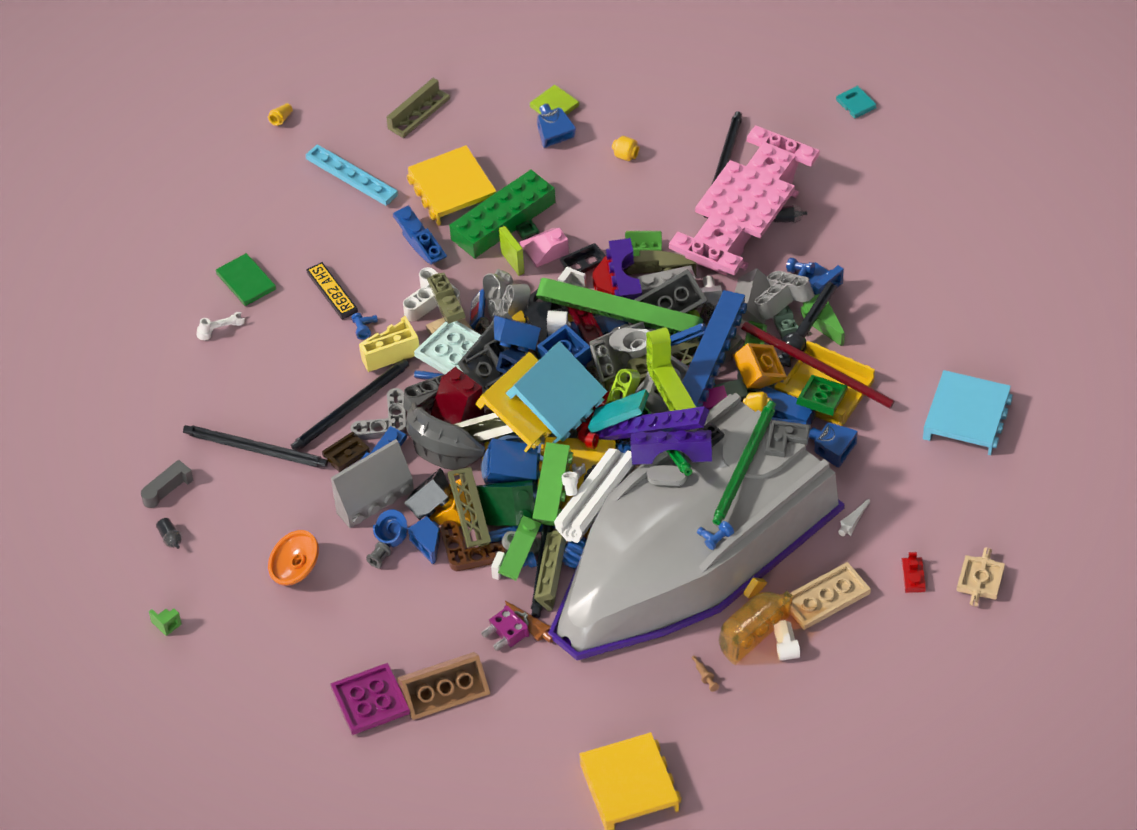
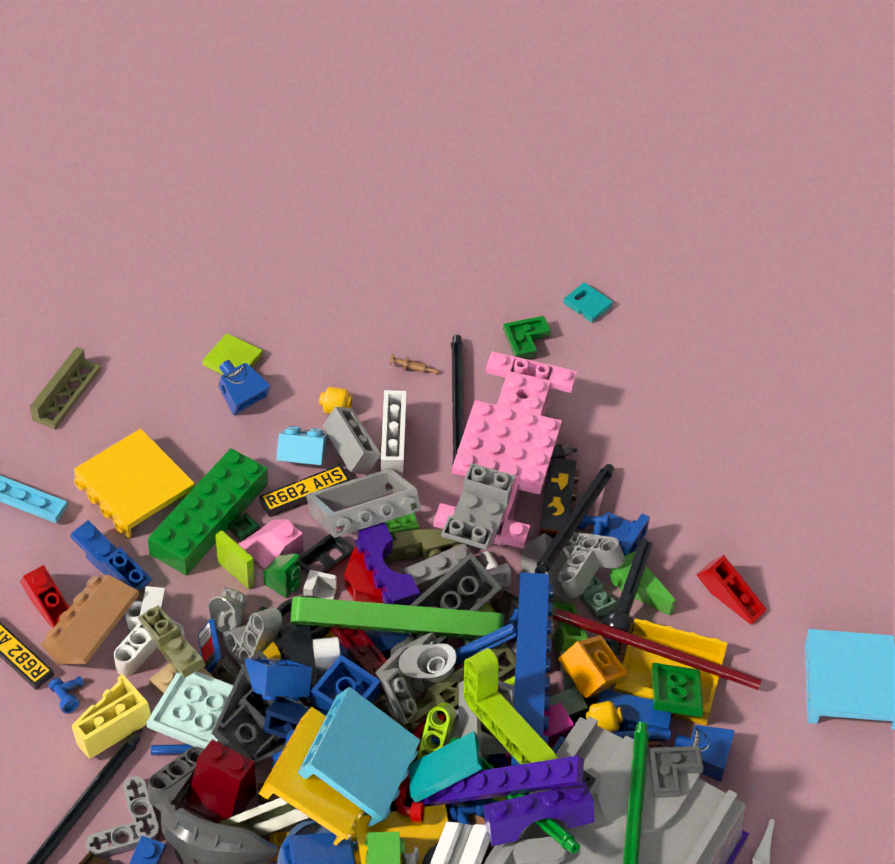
camera: 20 degrees left, 0 degrees up
none -> red slope [20,565,70,628]
none -> medium nougat slope [41,575,140,665]
none -> white sticker [140,586,165,615]
none -> tile [259,464,351,517]
none -> green slope [263,553,301,598]
none -> medium azure slope [277,426,328,465]
none -> light grey window [306,468,421,538]
none -> light grey brick [323,407,381,474]
none -> white brick [381,390,406,477]
none -> medium nougat piece [389,354,439,374]
none -> light grey slope [441,463,516,550]
none -> green plate [503,316,550,359]
none -> black piece [535,464,614,574]
none -> black brick [539,458,580,539]
none -> red slope [696,555,767,625]

